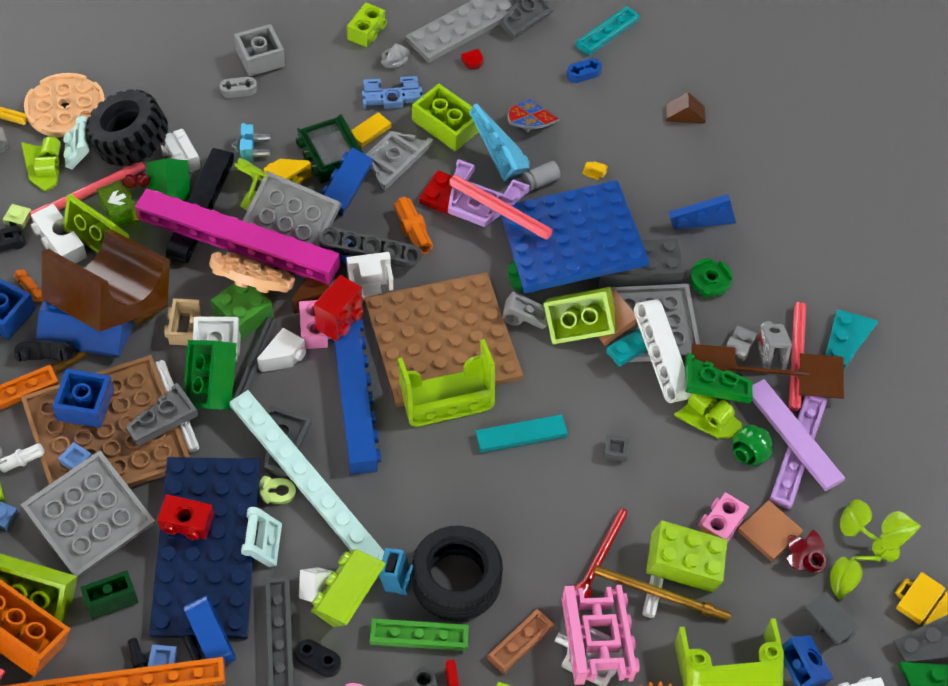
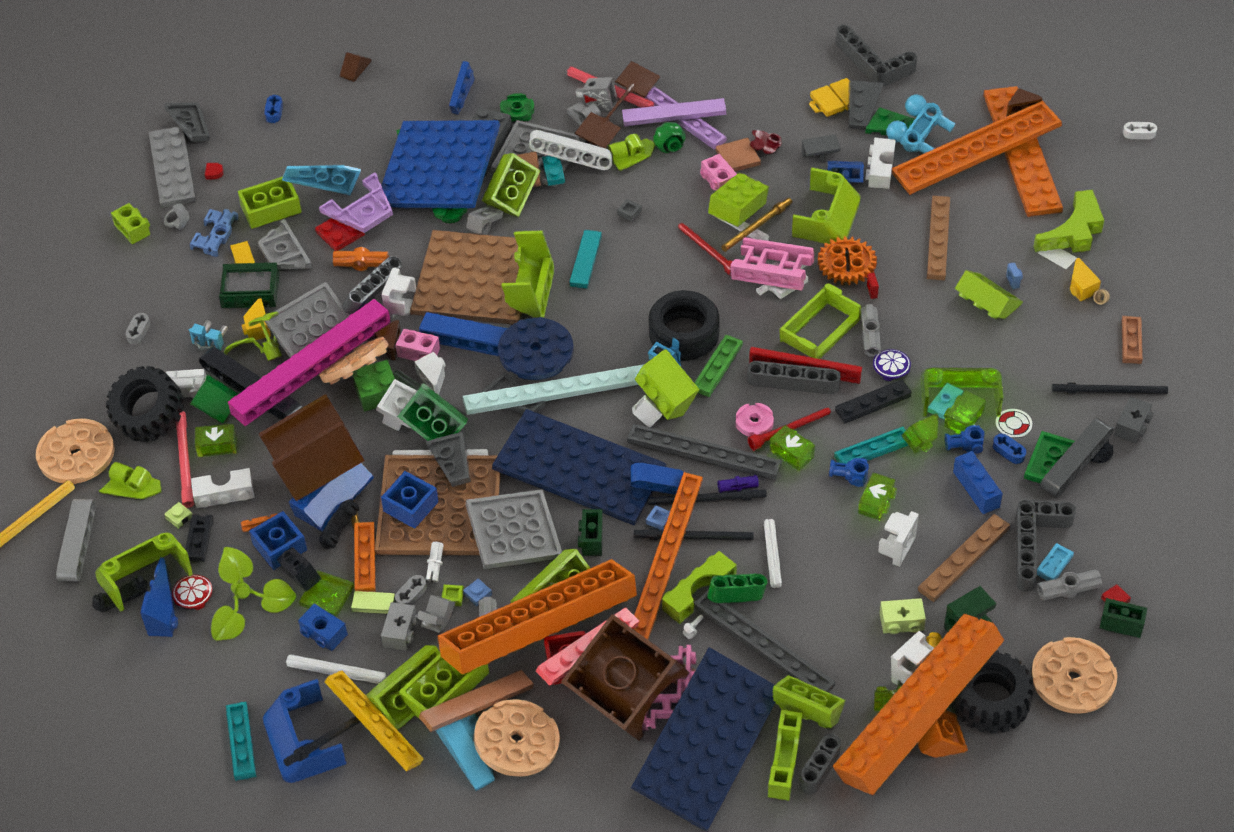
camera: 60 degrees left, 5 degrees down
medium blue plate [58,442,92,470] -> none
light aqua plate [63,116,89,170] -> none
lime slope [63,194,129,253] -> none
dark red piece [123,173,150,189] -> none
red brick [157,494,214,540] -> none
tan window [164,298,201,346] -> none
light grey brick [234,24,285,77] -> none
light aqua plate [241,507,282,568] -> none
yellowish green piece [259,476,296,504] -> none
black plate [295,639,341,677] -> none
red brick [314,275,363,341] -> none
blue brick [321,147,374,216] -> none
coral axle [450,175,552,240] -> none
nougat tile [487,608,555,675] -> none
shield [507,99,559,132] -> none
light grey piece [521,161,561,192] -> none
teal tile [575,6,641,56] -> none
yellow piece [582,161,608,180] -> none
green wing [685,353,753,404] -> none
teal wing [825,309,879,369] -> none
lime plant [830,499,921,600] -> none
none -> dark blue plate [498,317,574,380]

